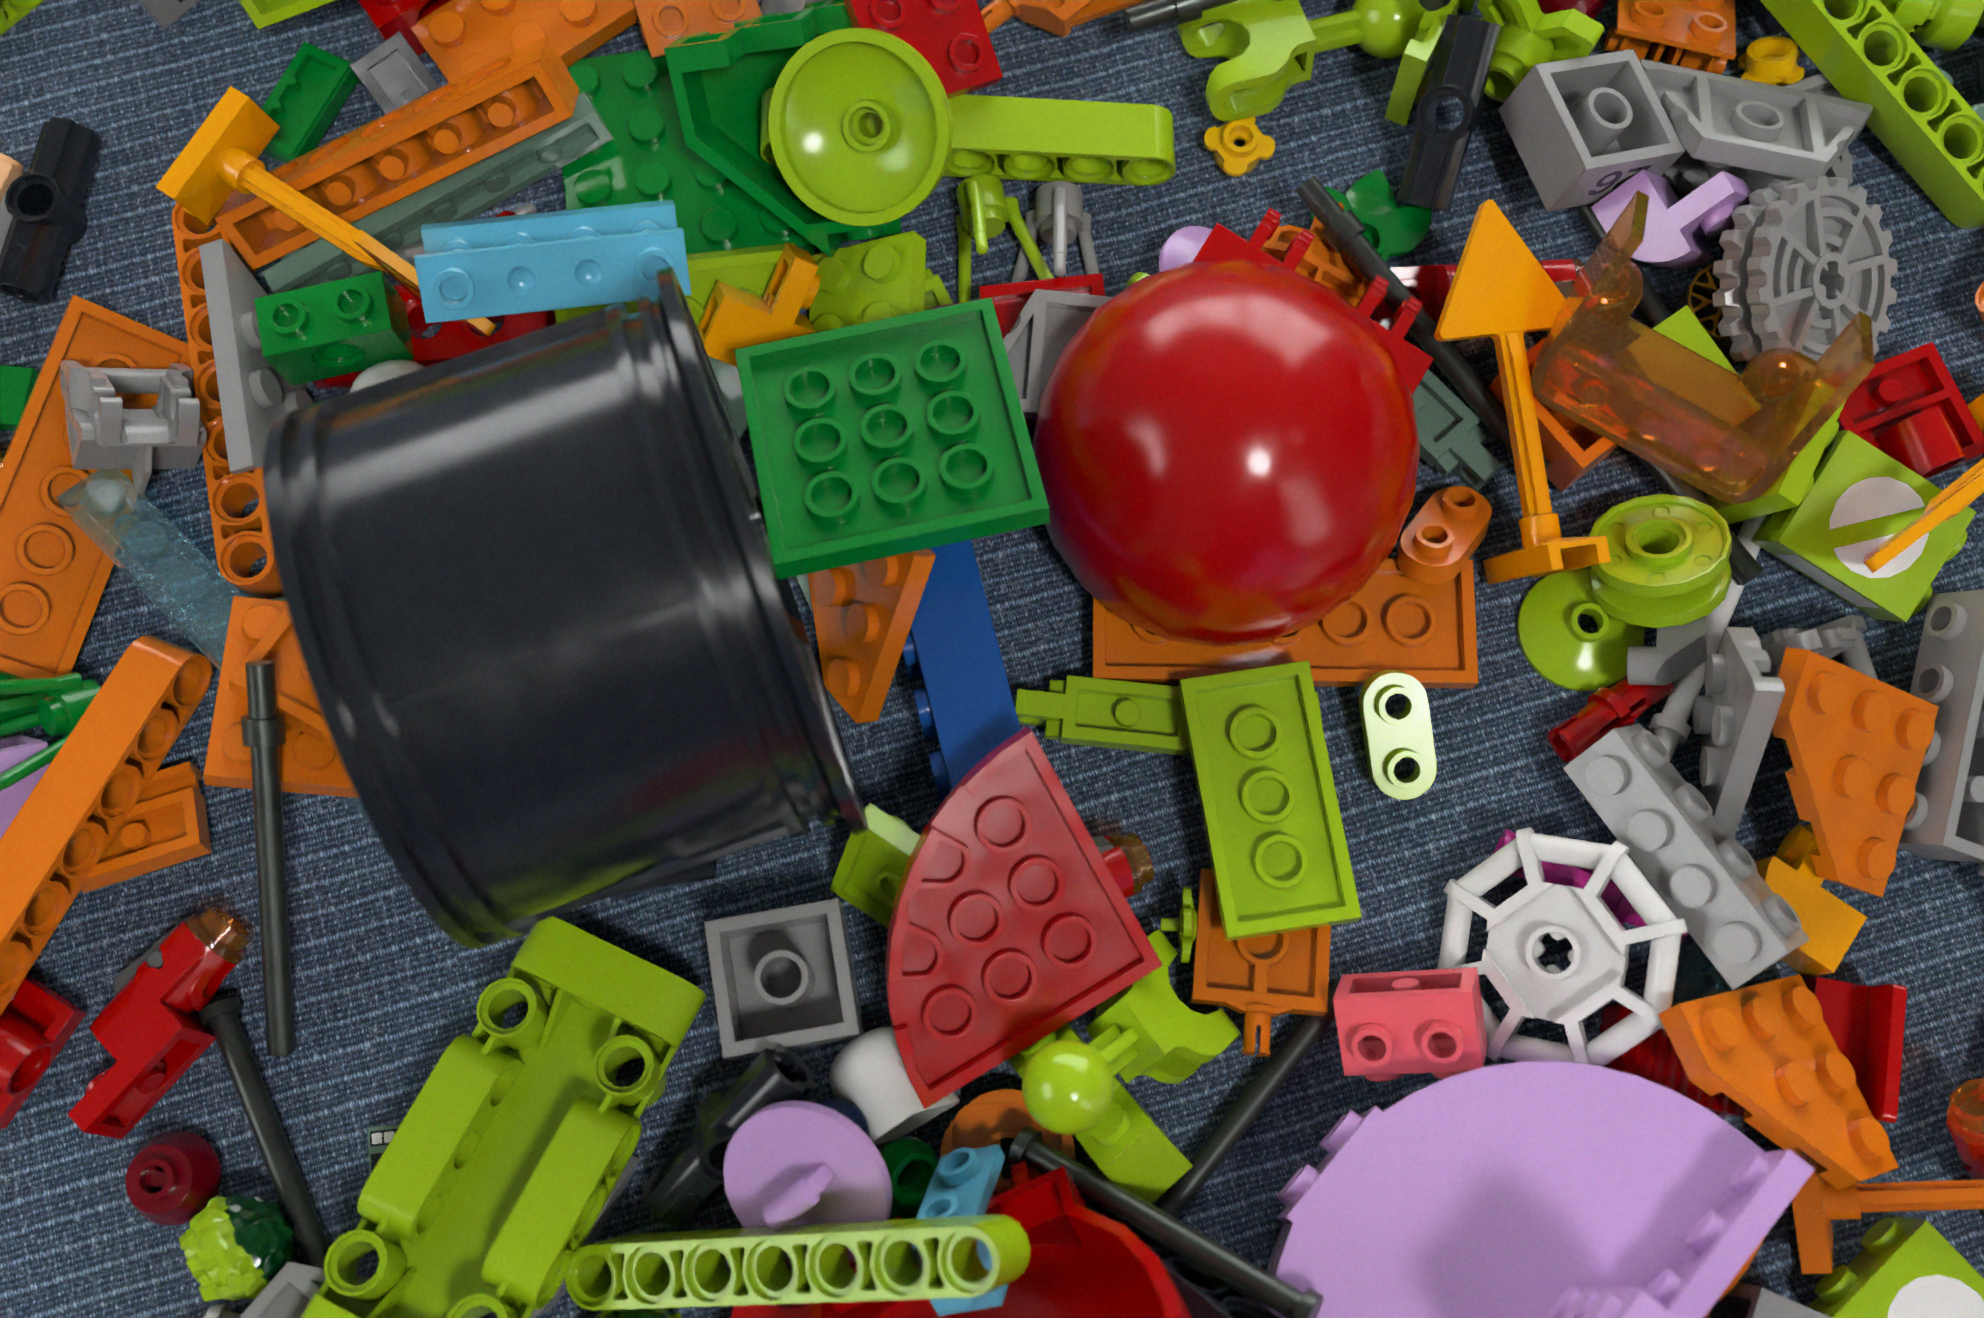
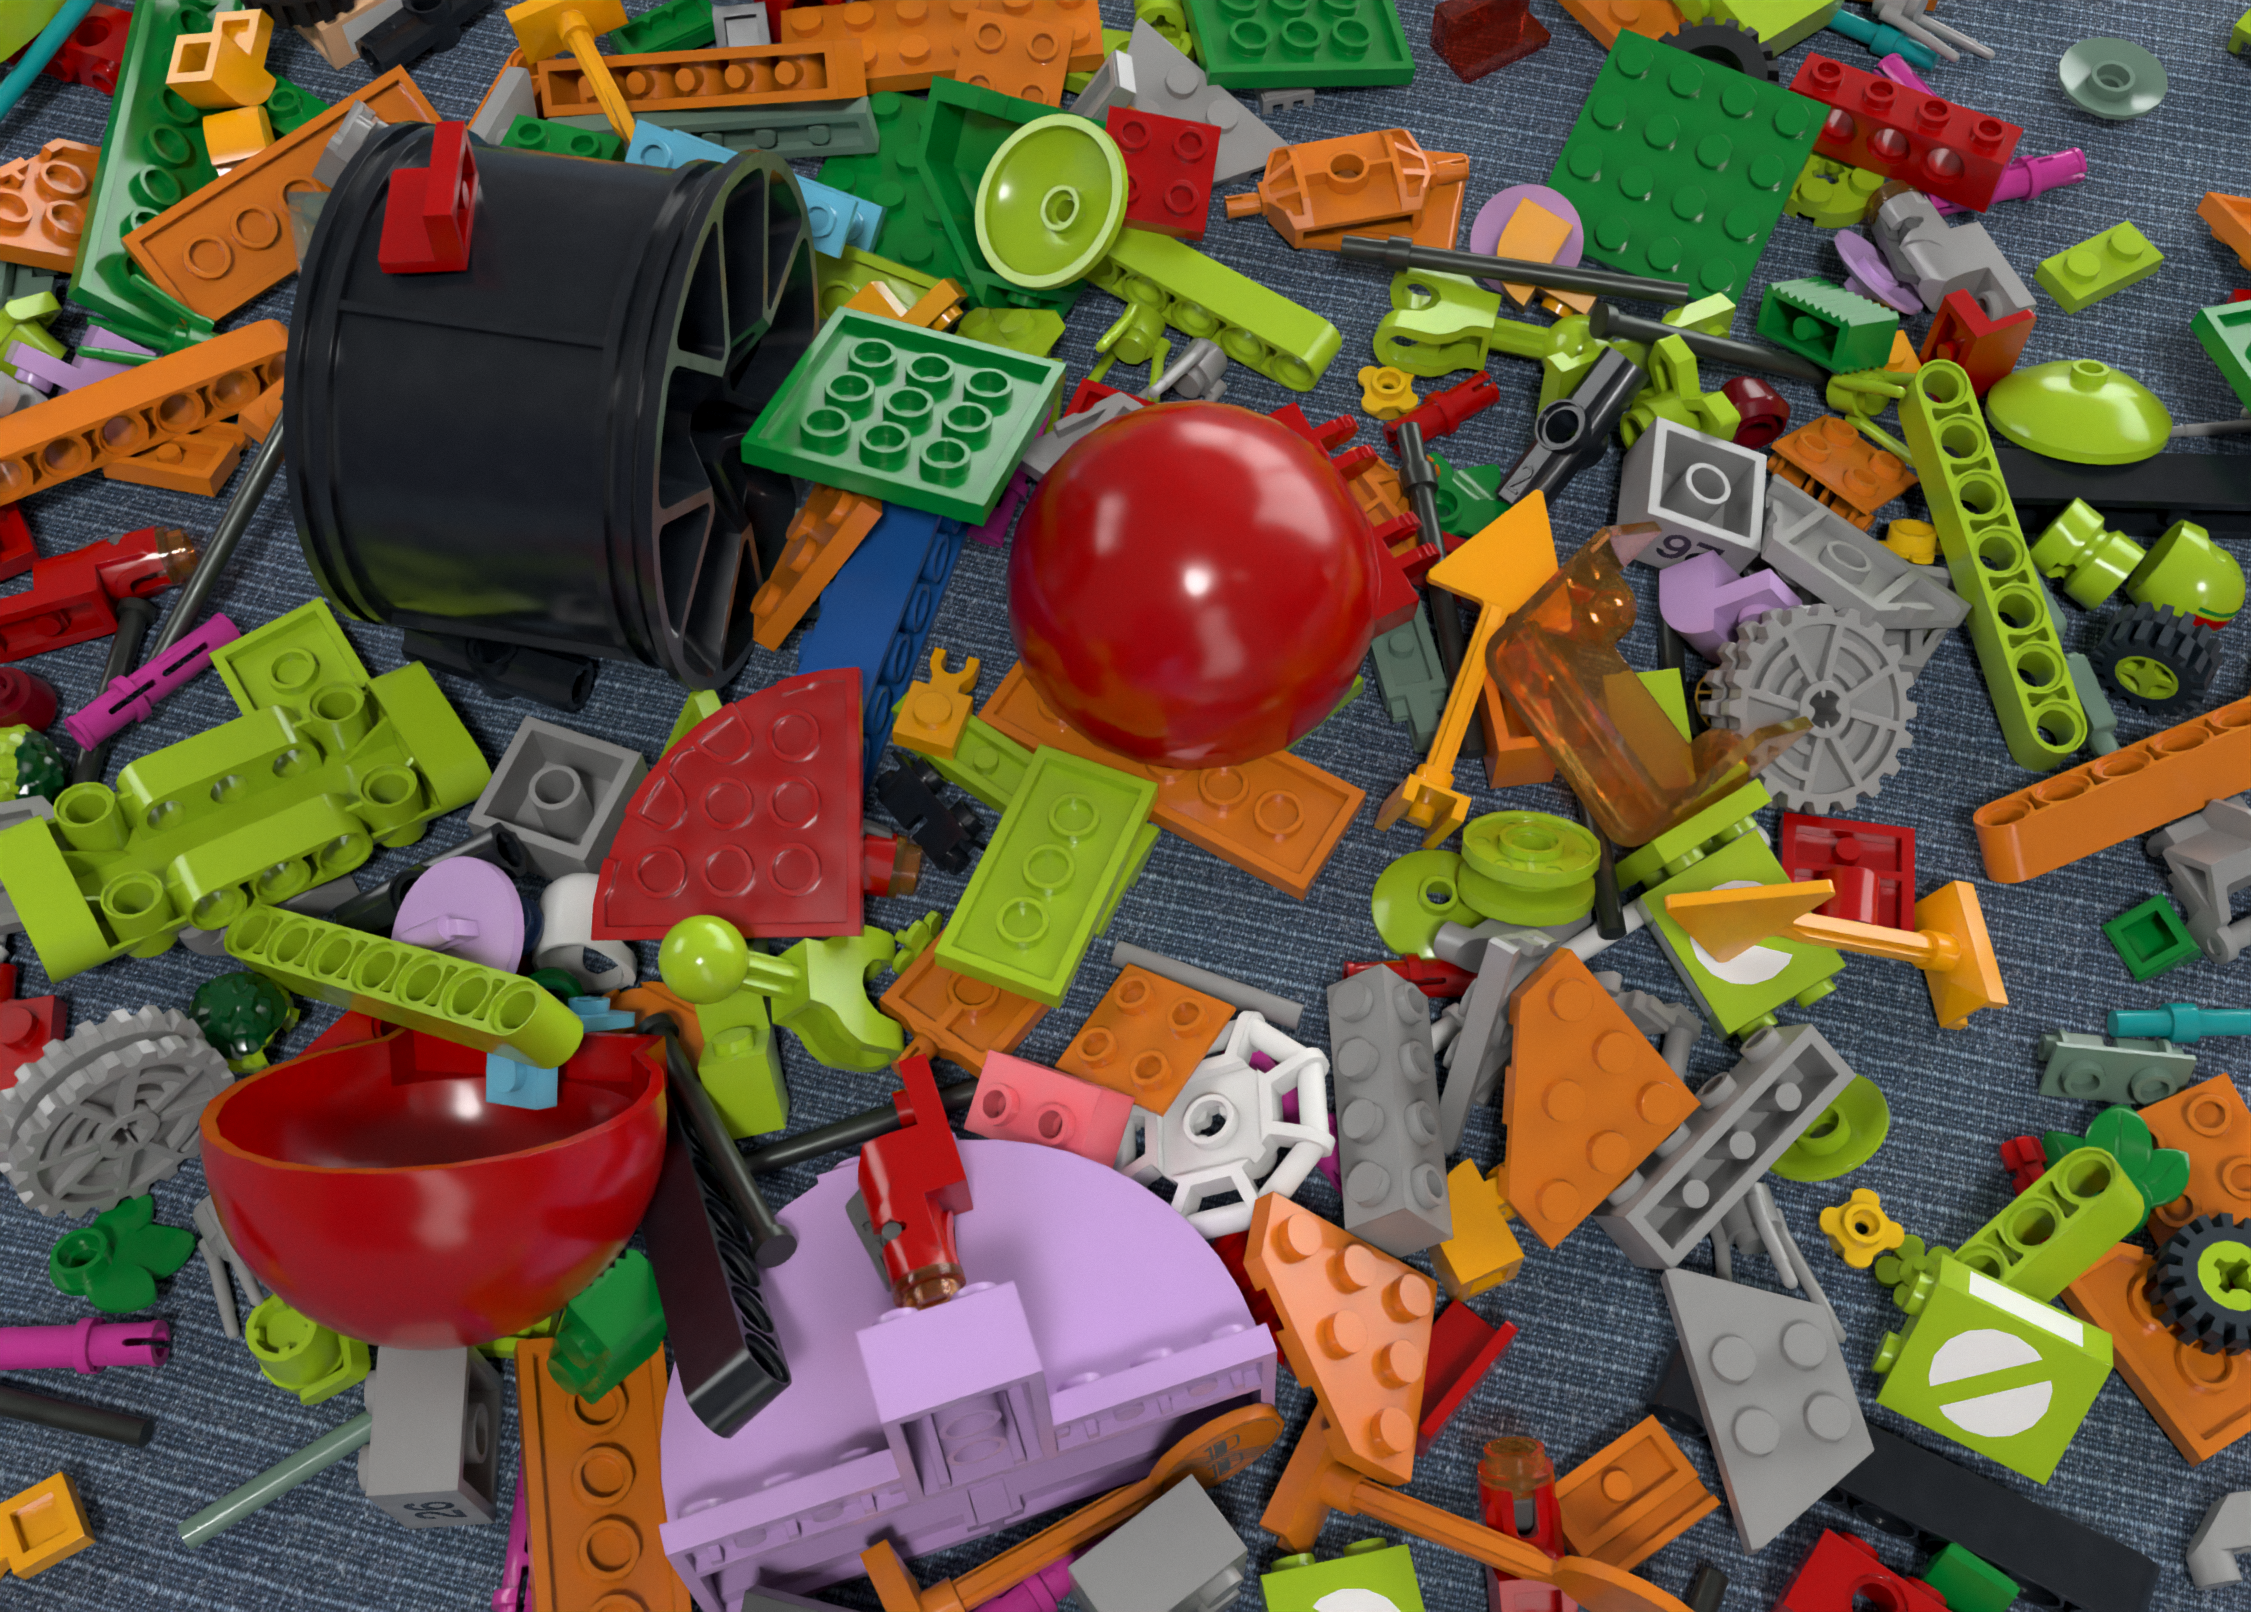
camera: 30 degrees right, 15 degrees down
plate [1359,669,1437,800] -> none
orange plate [1396,486,1492,584] -> none
none -> dark pink pin [64,612,242,752]
none -> lime plate [208,596,371,717]
none -> red panel [378,121,479,274]
none -> red plate [845,1053,973,1311]
none -> black hinge [875,750,989,875]
none -> light orange plate [892,647,980,761]
none -> orange hinge [1054,963,1236,1117]
none -> light grey bar [1111,940,1305,1030]
none -> red pin [1382,370,1500,457]

